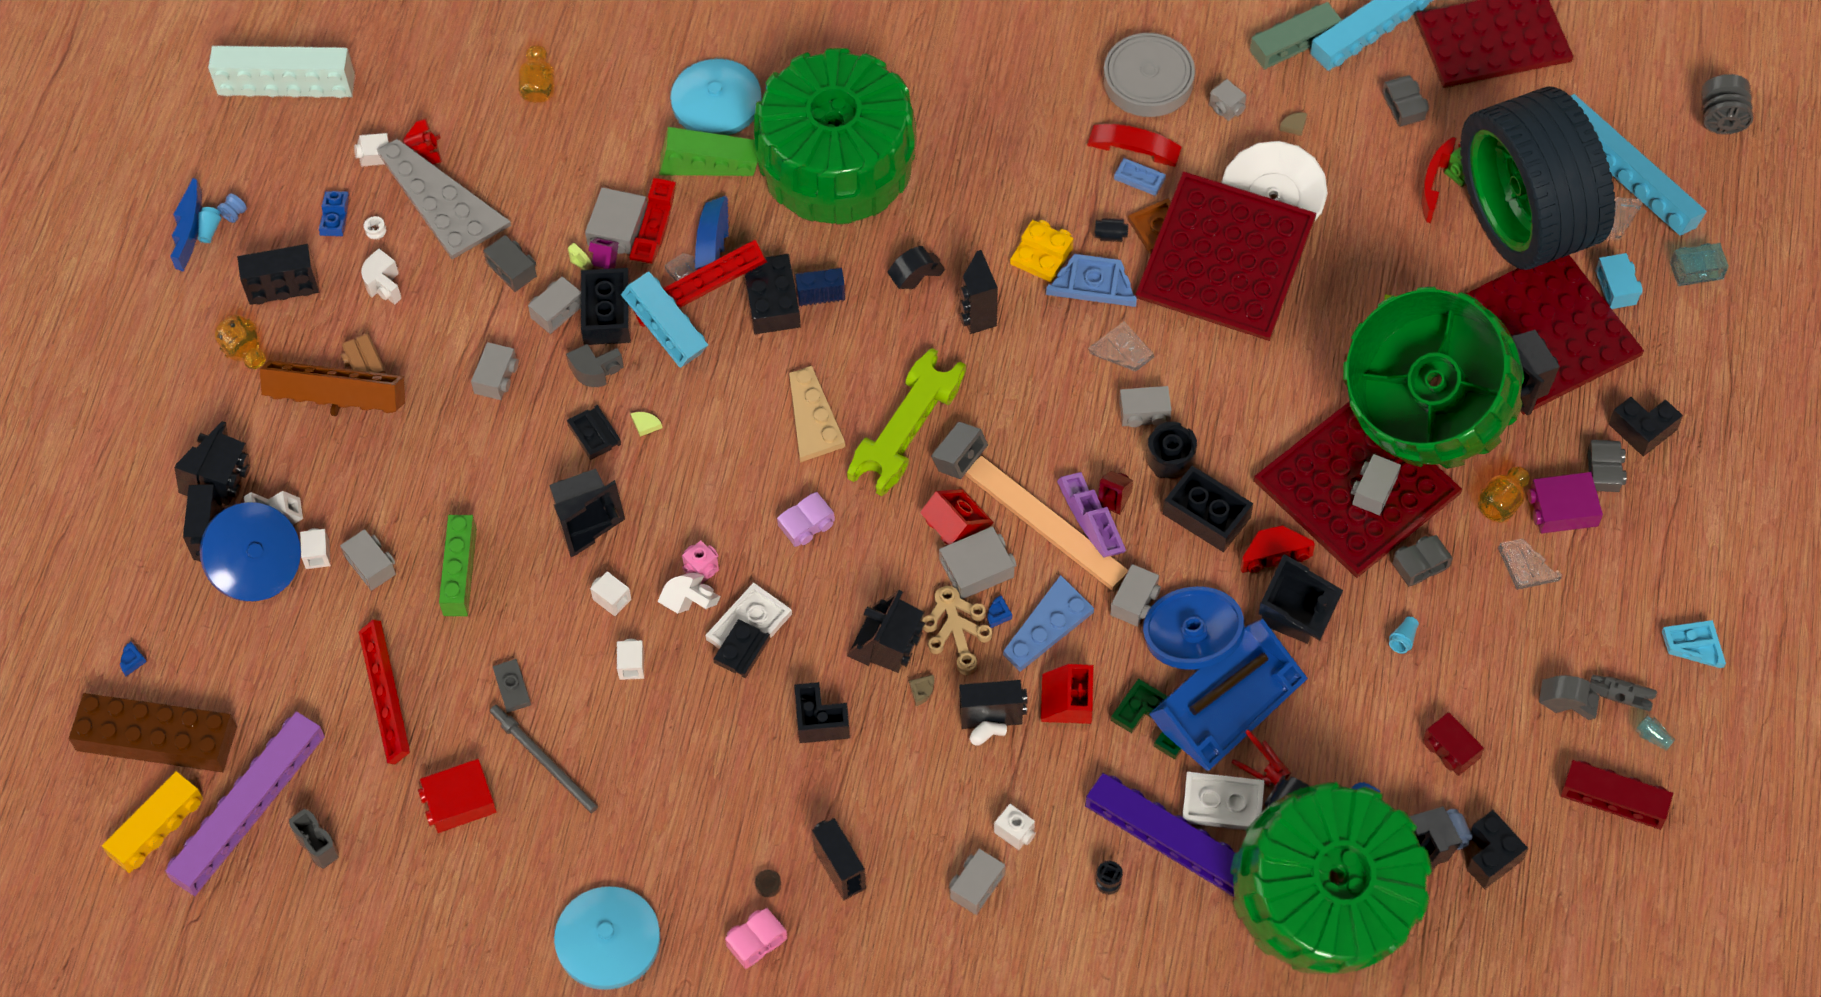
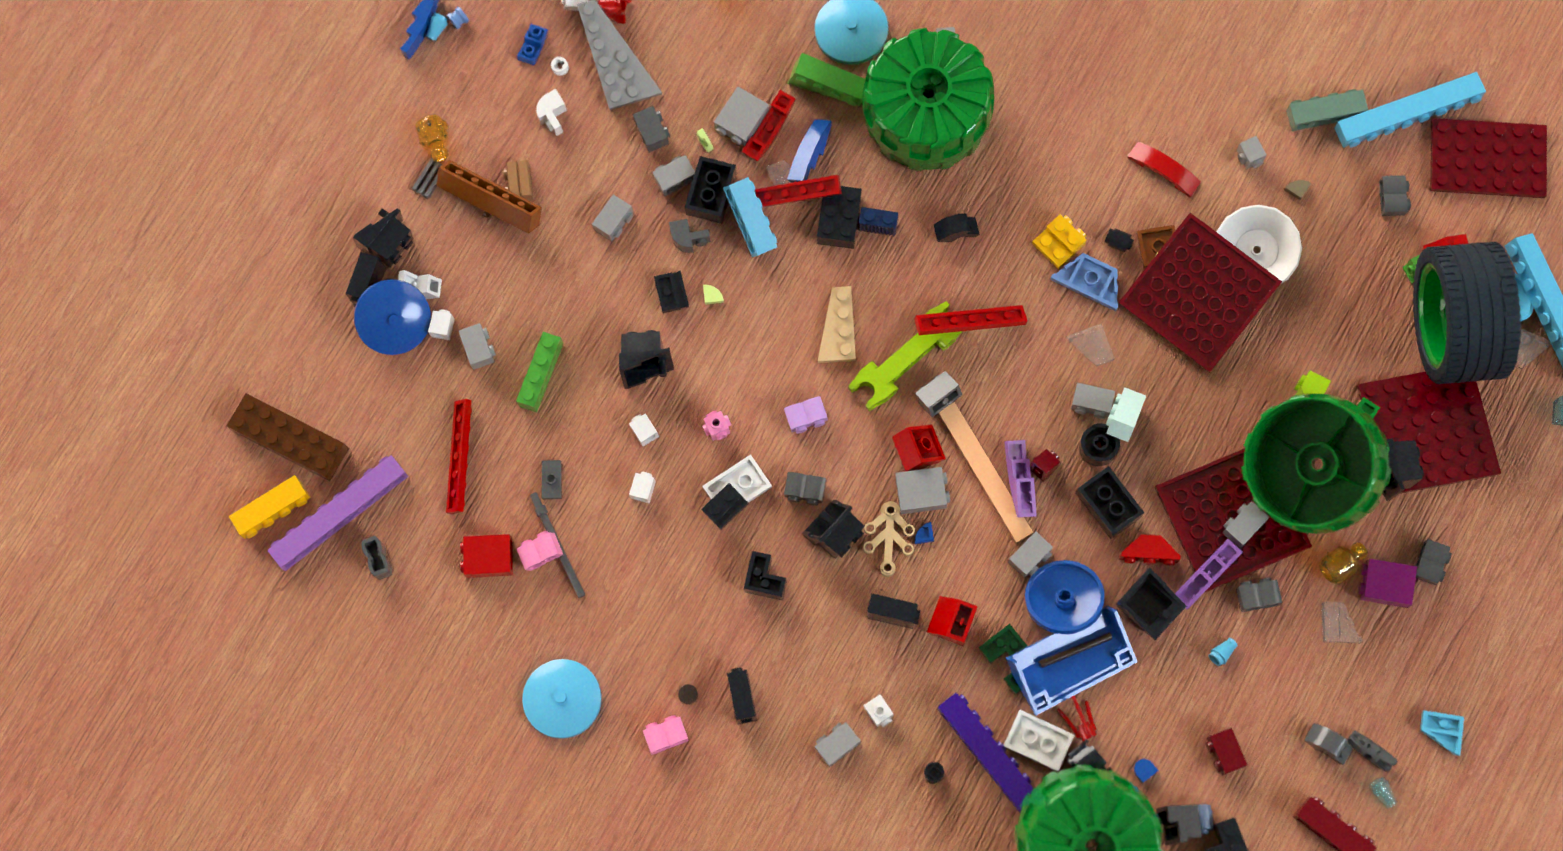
camera: 25 degrees right, 15 degrees up
blue tile [120,641,147,676] -> none
black brick [237,244,320,305] -> none
magenta panel [589,238,619,269] -> none
white brick [657,573,721,614] -> none
dark tan tile [909,675,934,706] -> none
black slope [960,250,998,334] -> none
white arm [970,721,1007,746] -> none
medium blue wing [1003,575,1094,672] -> none
light grey brick [1103,33,1195,117] -> none
medium blue plate [1114,158,1166,196] -> none
red slope [1421,137,1457,223] -> none
medium azure brick [1595,253,1642,309] -> none
black brick [1608,397,1683,457] -> none
none -> flat silver tile [412,158,442,199]
none -> bright pink brick [517,531,563,571]
none -> dark grey brick [784,472,827,506]
none -> red plate [914,305,1028,336]
none -> light aqua brick [1106,387,1146,442]
none -> medium lavender slope [1175,538,1243,610]

